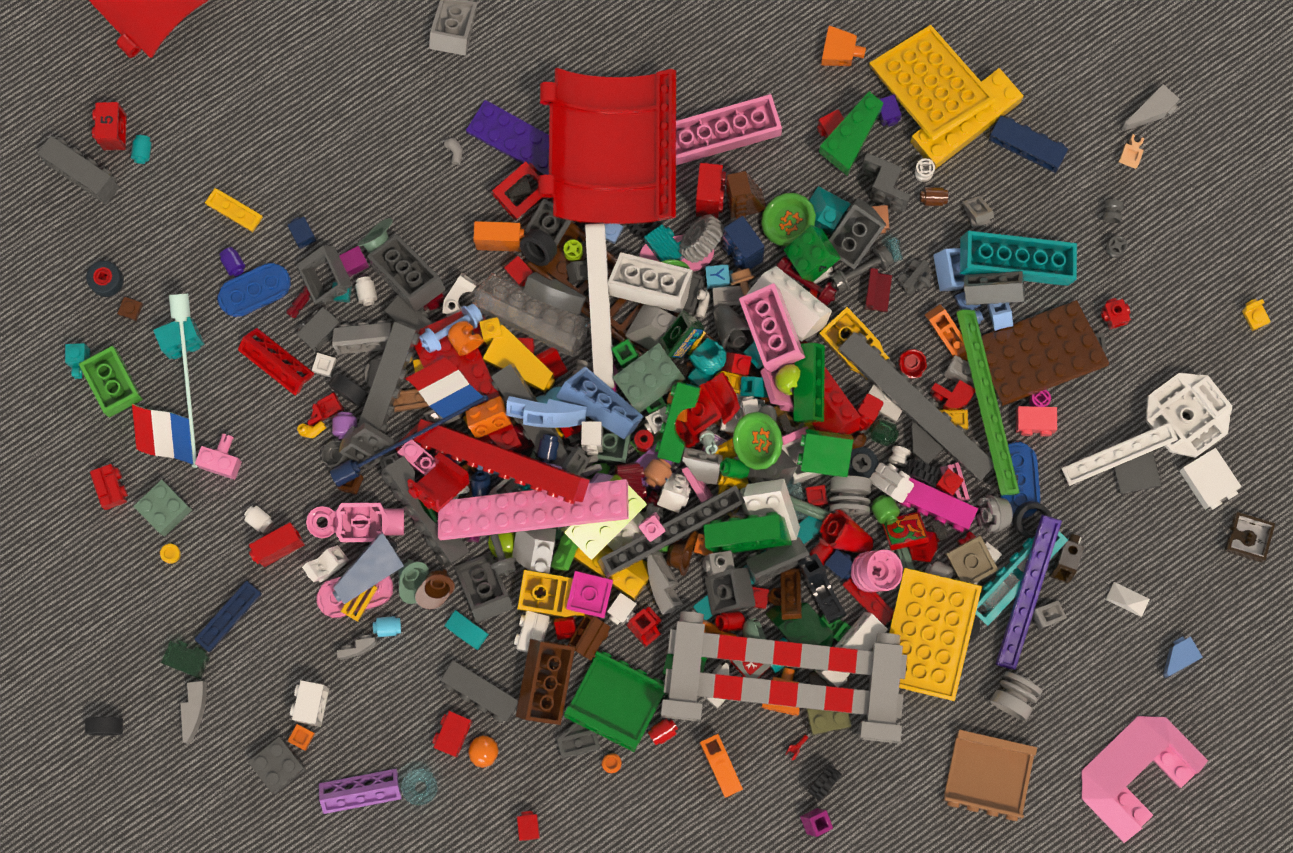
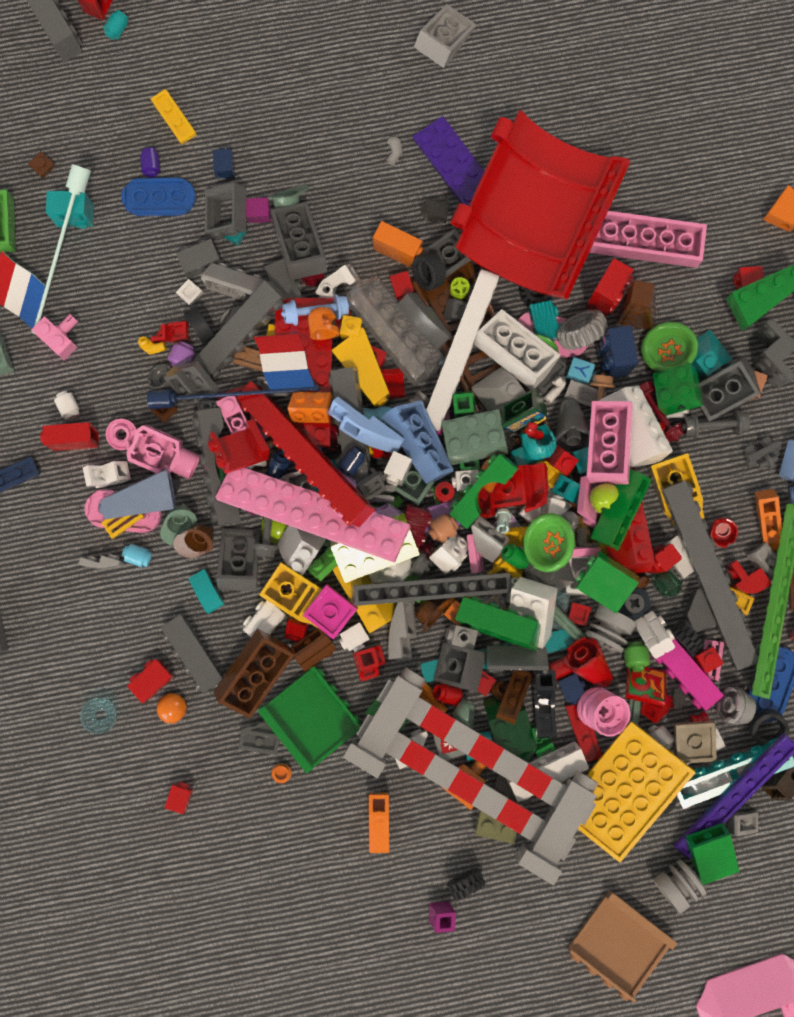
camera: 20 degrees right, 5 degrees up
black wheel [86,261,124,297] -> none
red fence [238,328,315,396] -> none
dark red axle [286,286,310,318] -> none
orange plate [287,724,315,751] -> none
white brick [290,680,330,727] -> none
medium lavender fence [319,769,402,814] -> none
white brick [355,277,377,306] -> none
red panel [491,161,542,221] -> none
light blue plate [605,224,623,244] -> none
bright pink bracket [638,512,665,542] -> none
red brick [647,718,678,745] -> none
red hand [785,735,808,760] -> none
dark red panel [865,268,892,312] -> none
clear light blue pin [886,237,903,262] -> none
white wheel [888,446,911,467] -> none
none -> red arm [524,422,544,440]
none -> green brick [685,823,739,885]

